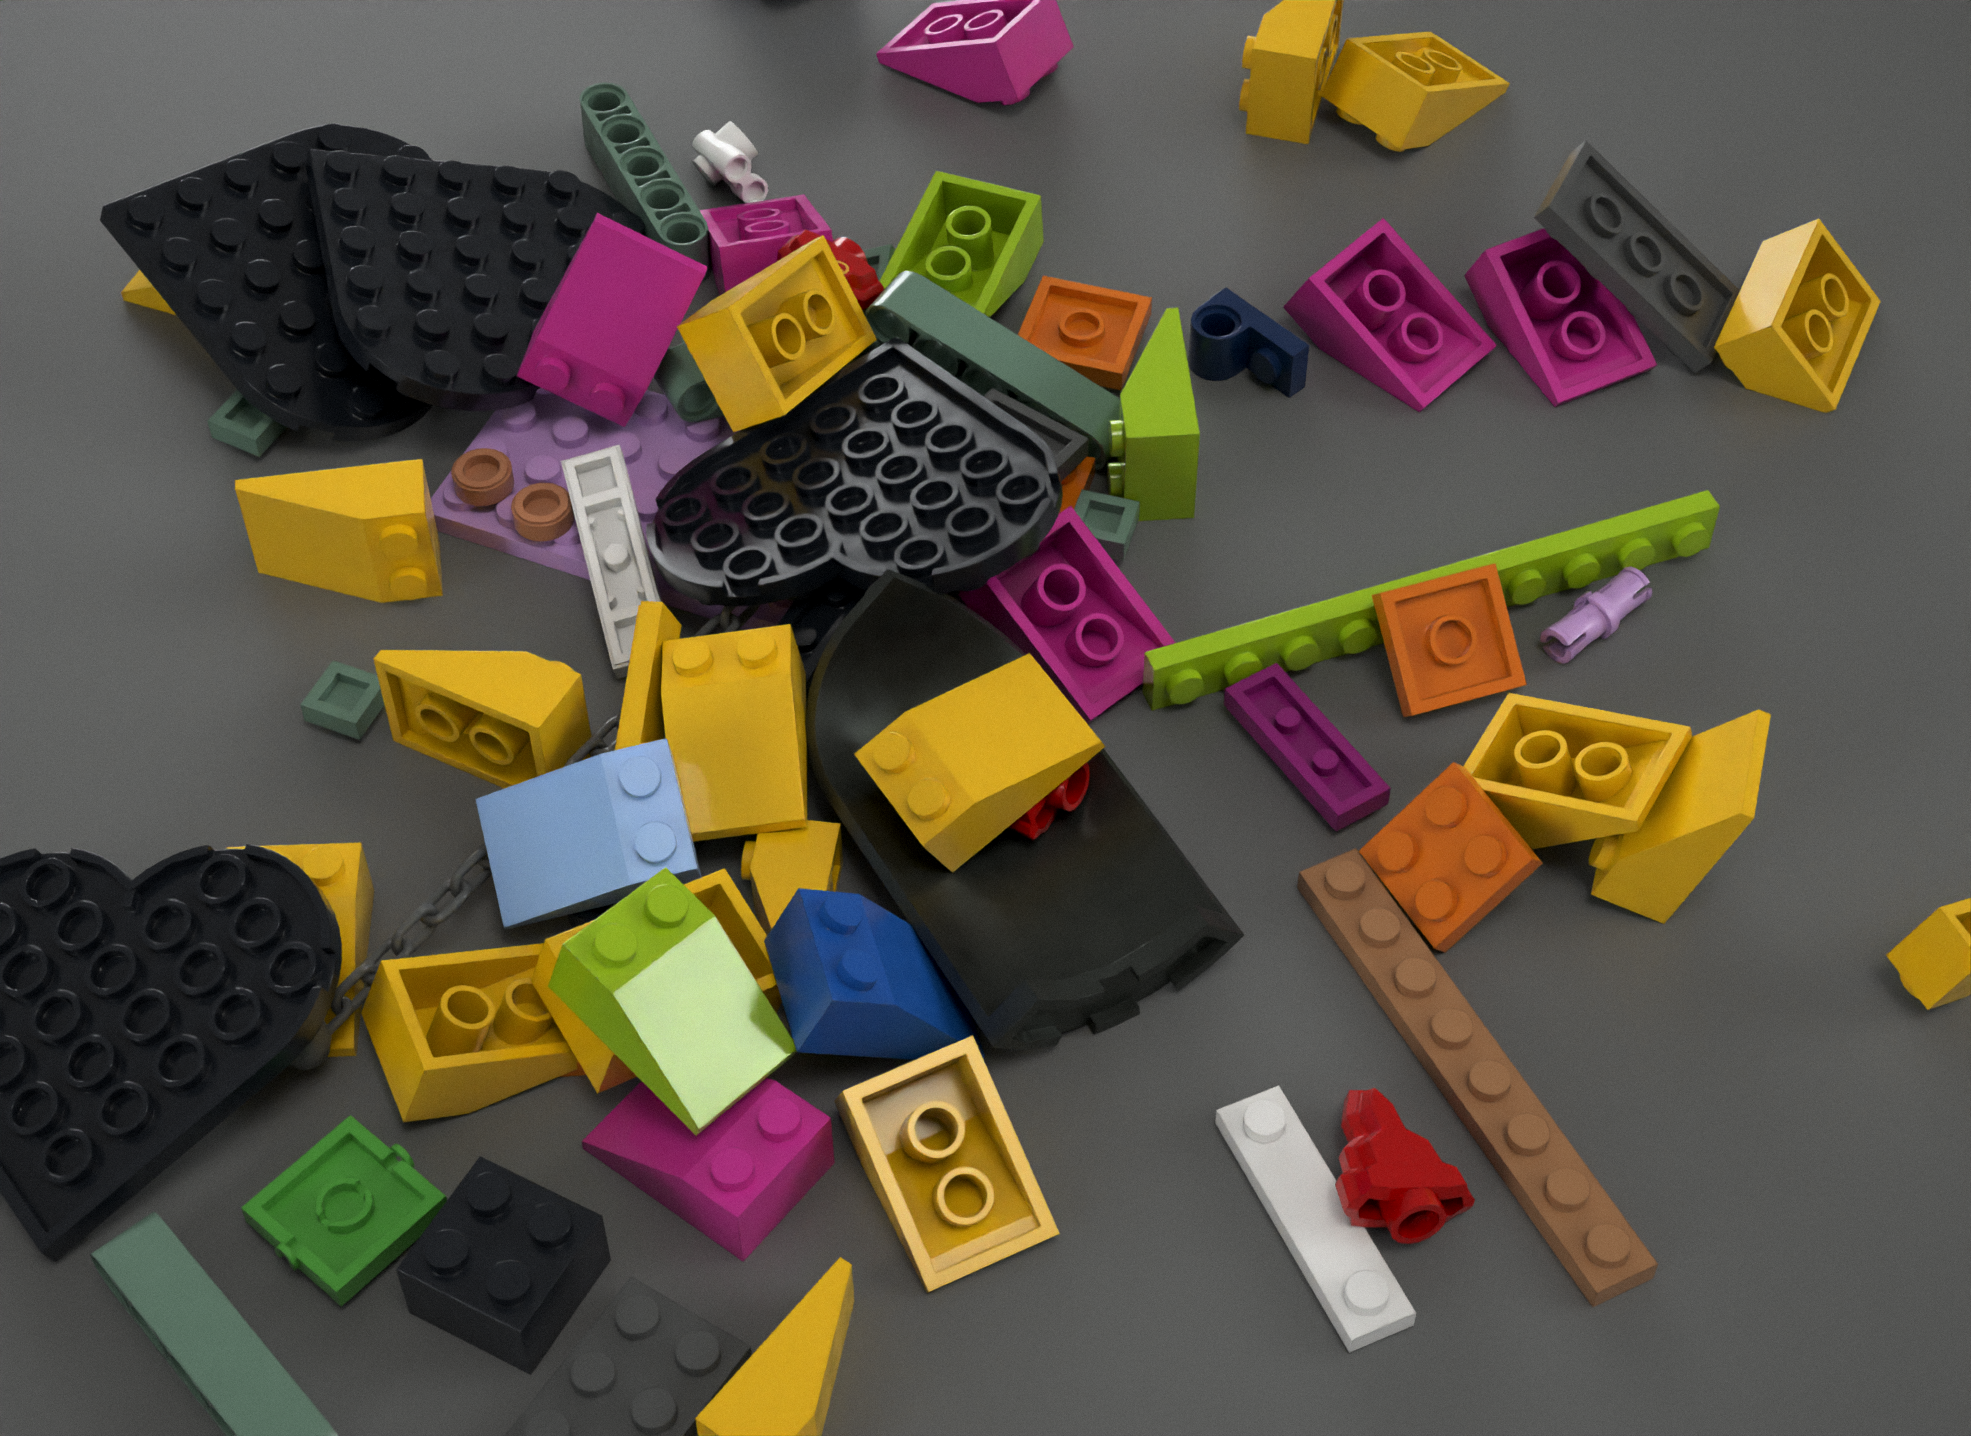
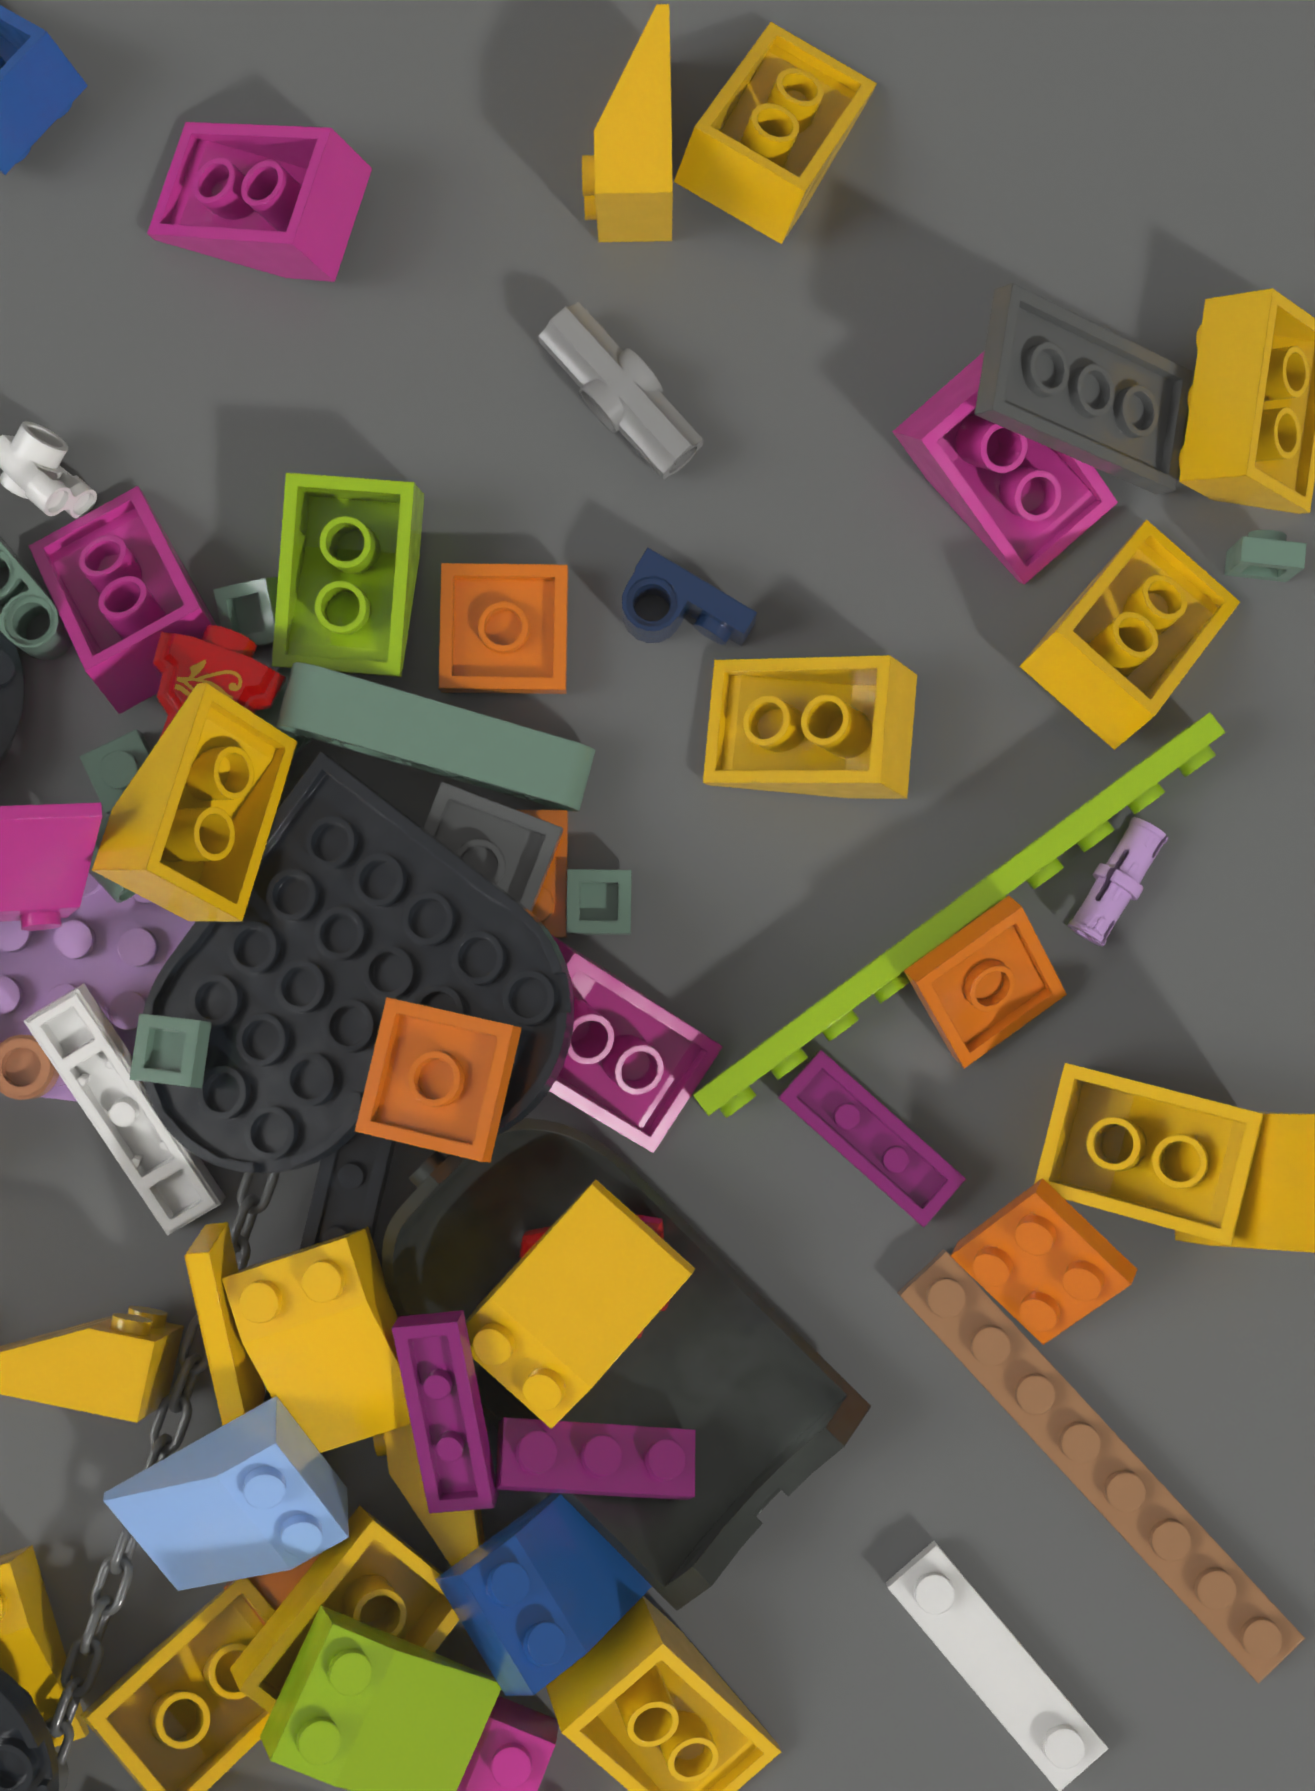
camera: 15 degrees left, 35 degrees up
lime slope [1107,307,1200,521] -> none
dark pink slope [1283,218,1497,412] -> none
red rock [1335,1088,1475,1244] -> none
none -> sand green plate [129,1013,211,1088]
none -> orange plate [355,997,522,1163]
none -> magenta plate [392,1310,499,1514]
none -> magenta plate [495,1417,696,1500]
none -> light grey piece [538,301,703,480]
none -> yellow slope [703,655,917,799]
none -> yellow slope [1019,519,1240,750]
none -> sand green plate [1224,530,1307,582]

